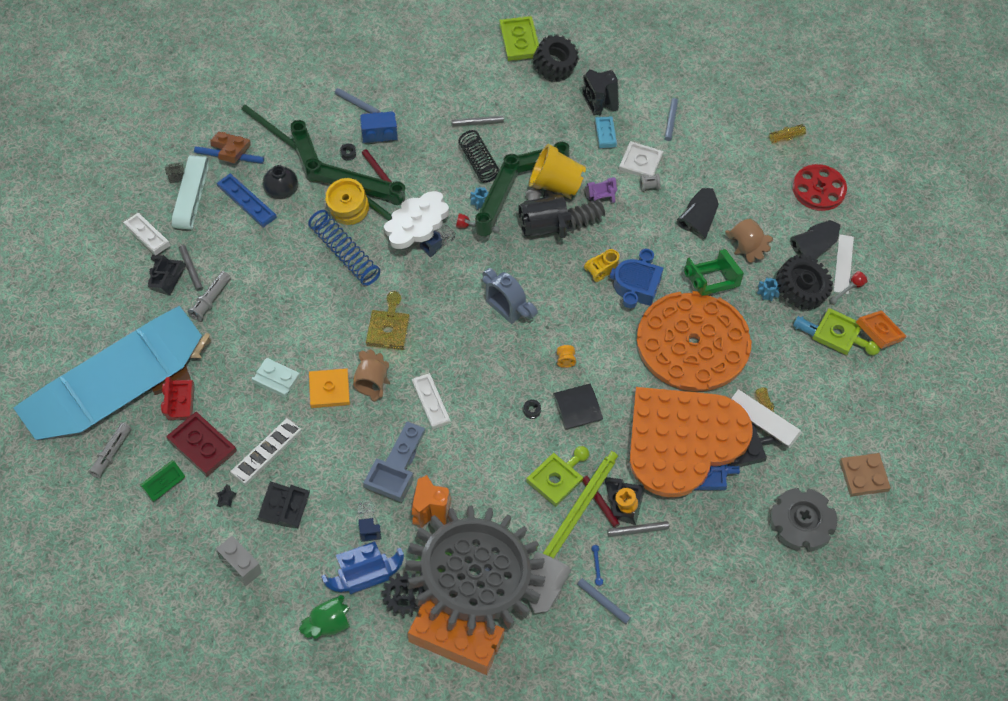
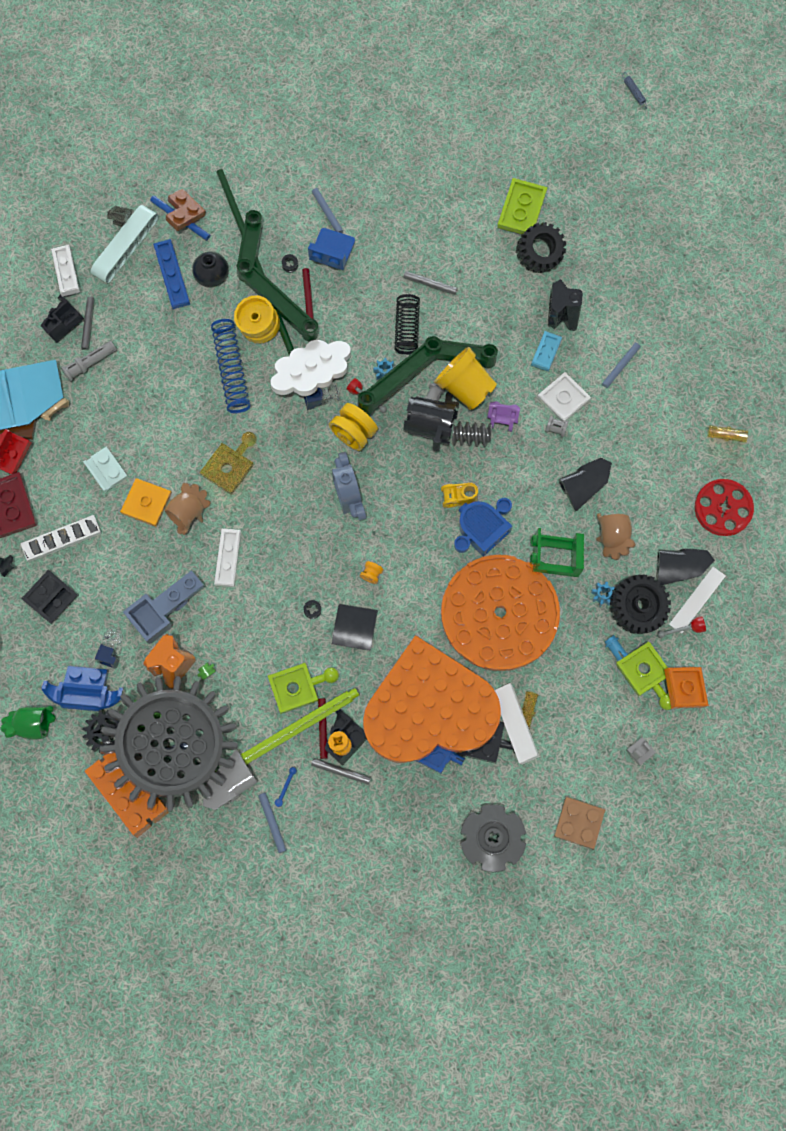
camera: 30 degrees right, 15 degrees up
none -> bright green plate [197,663,216,680]
none -> yellow wheel [329,403,378,451]
none -> light grey tile [626,737,656,766]

